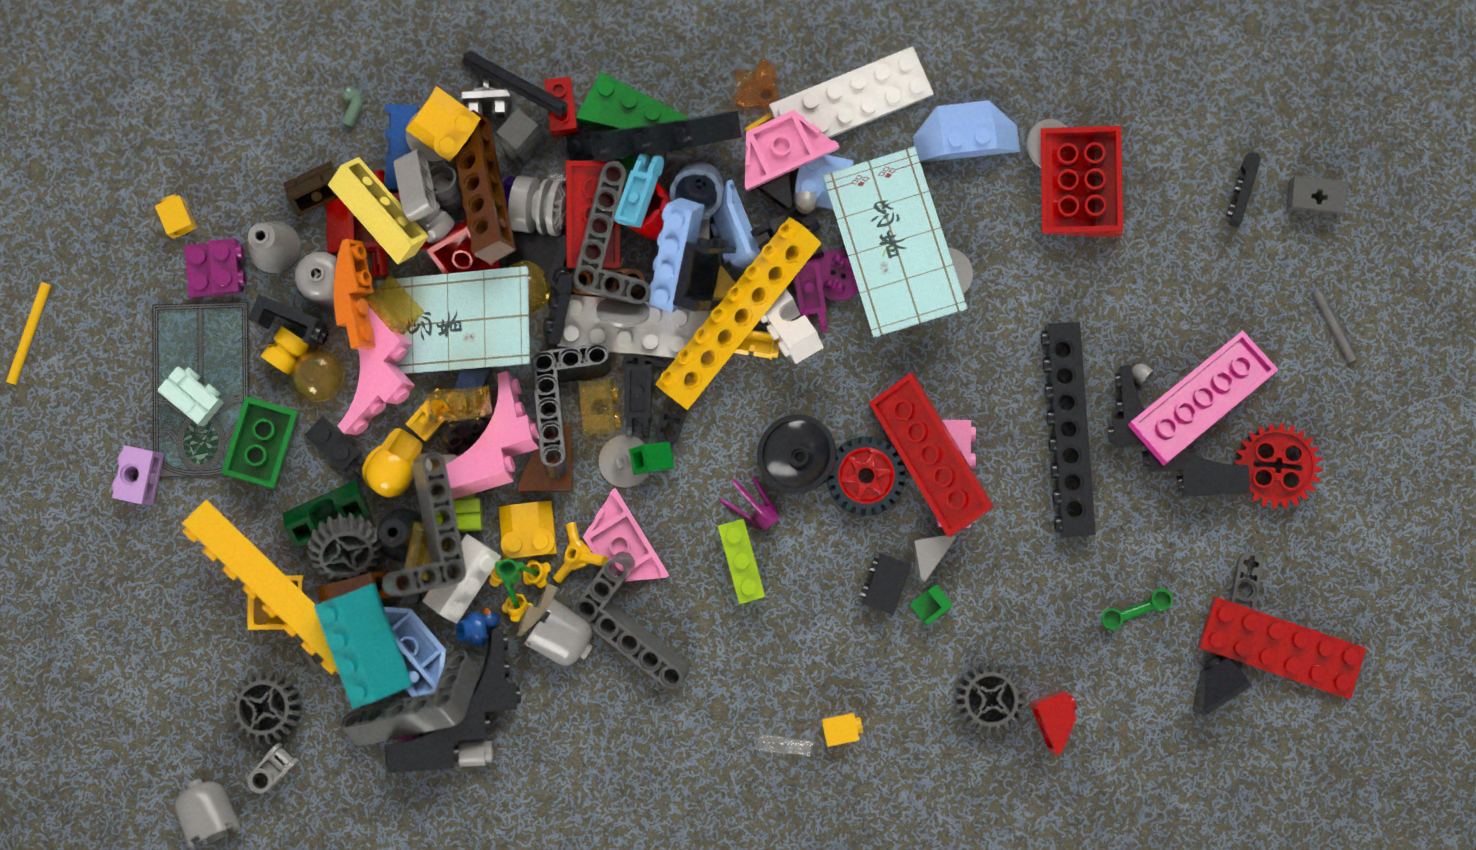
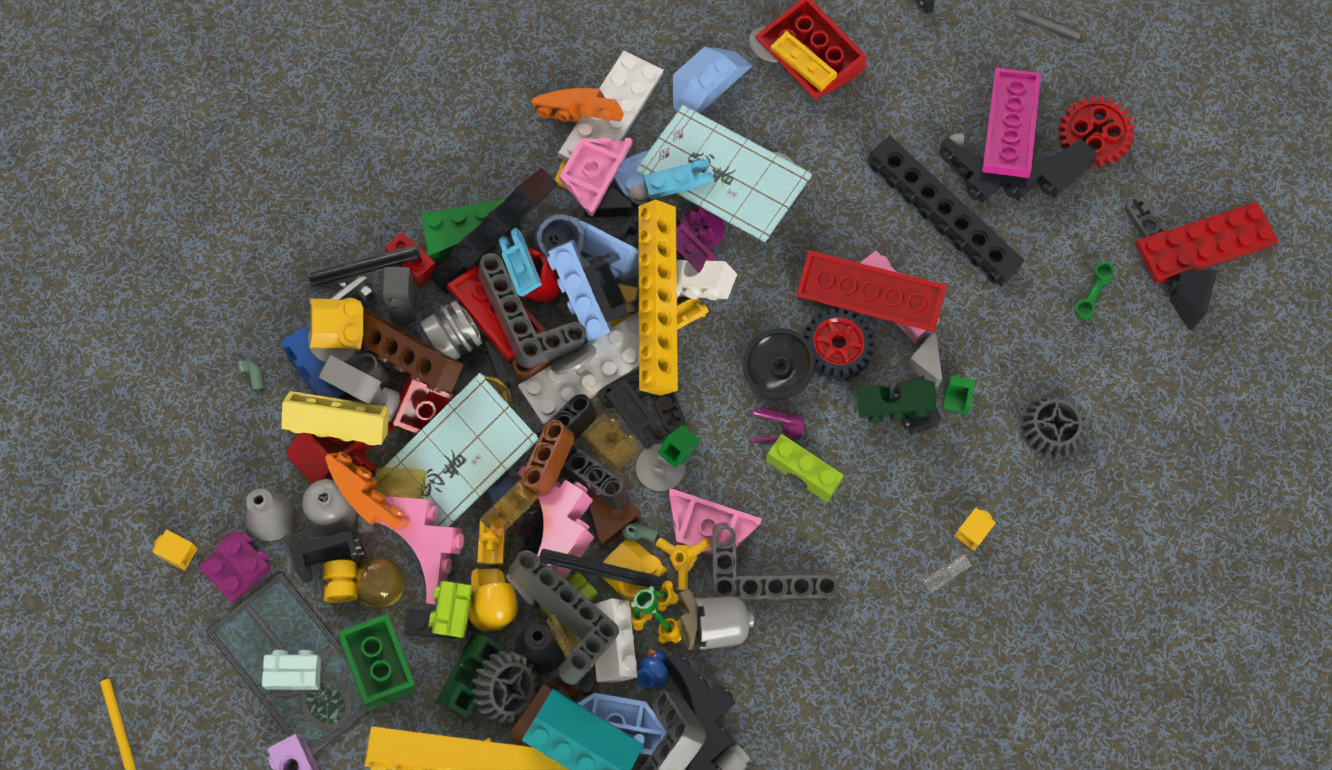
camera: 45 degrees left, 15 degrees down
dark brown brick [283,161,339,217] -> none
black hinge [543,266,573,344] -> none
clear orange plate [732,59,779,108] -> none
red slope [1029,690,1078,755] -> none
none -> lime brick [429,581,474,638]
none -> dark orange beam [522,420,575,496]
none -> orange slope [531,88,624,123]
none -> black axle [539,549,663,590]
none -> sand green arm [622,523,659,542]
none -> medium azure hinge [644,159,713,199]
none -> yellow tile [771,31,837,92]
none -> dark green arch [857,379,937,423]

